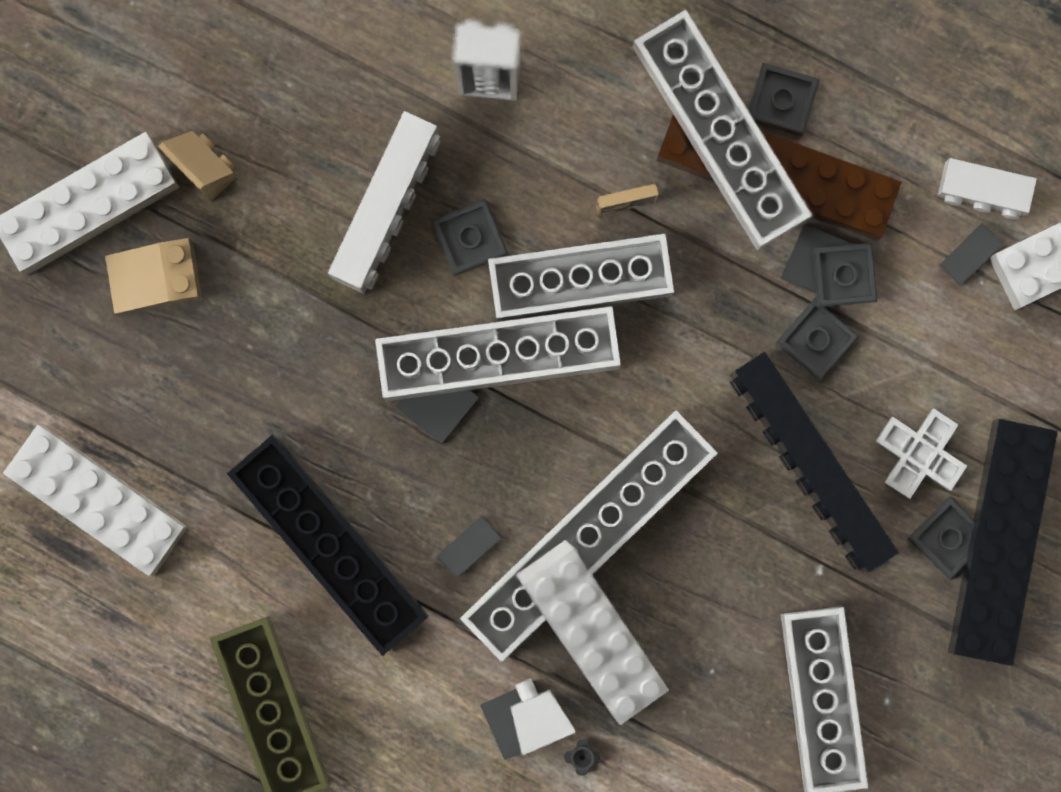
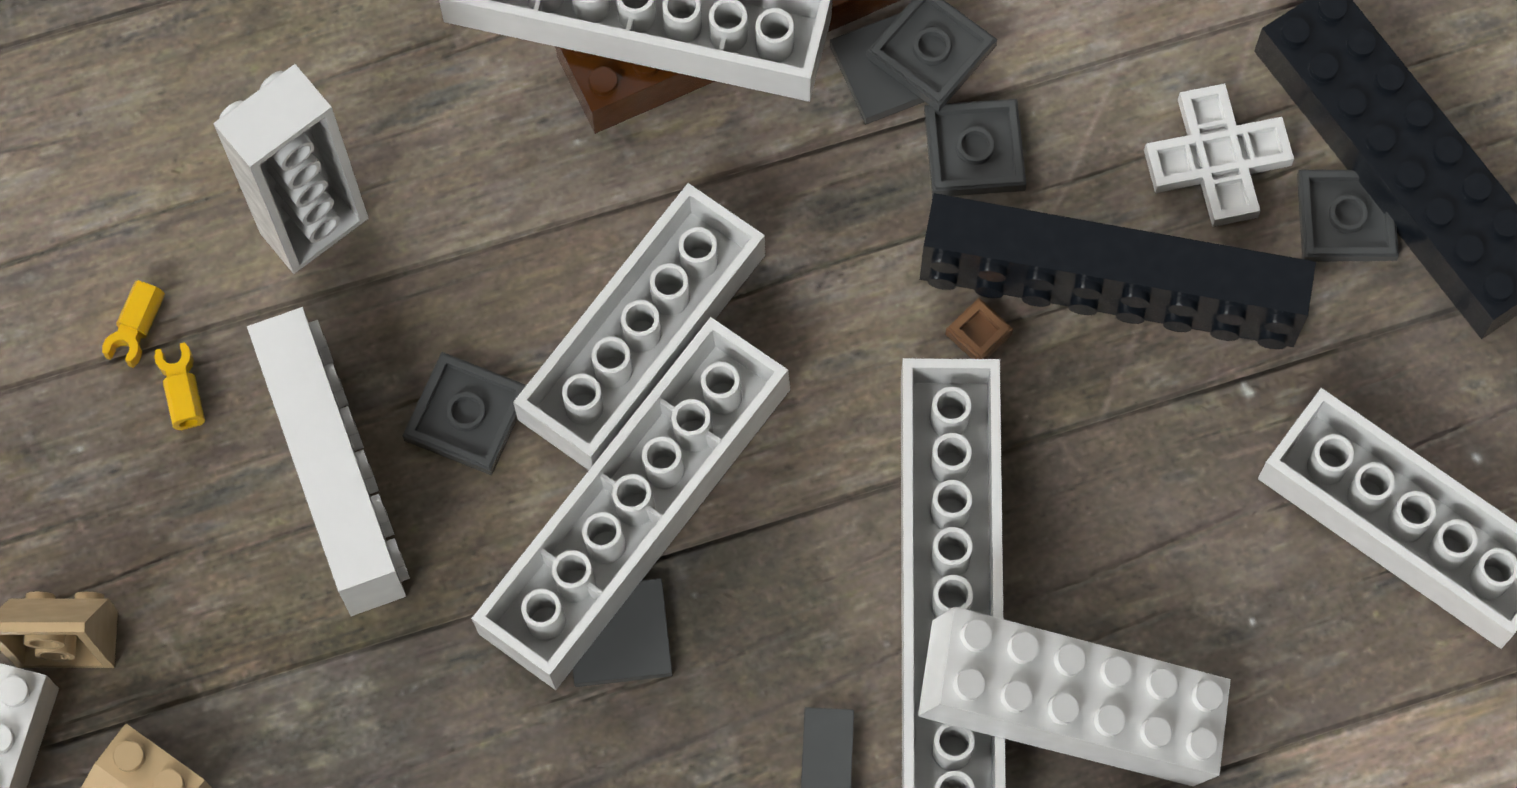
camera: 45 degrees left, 15 degrees down
tan tile [596,184,658,216] -> none
none -> yellow bar [102,280,165,368]
none -> yellow bar [154,342,205,430]
none -> medium nougat tile [945,298,1013,359]

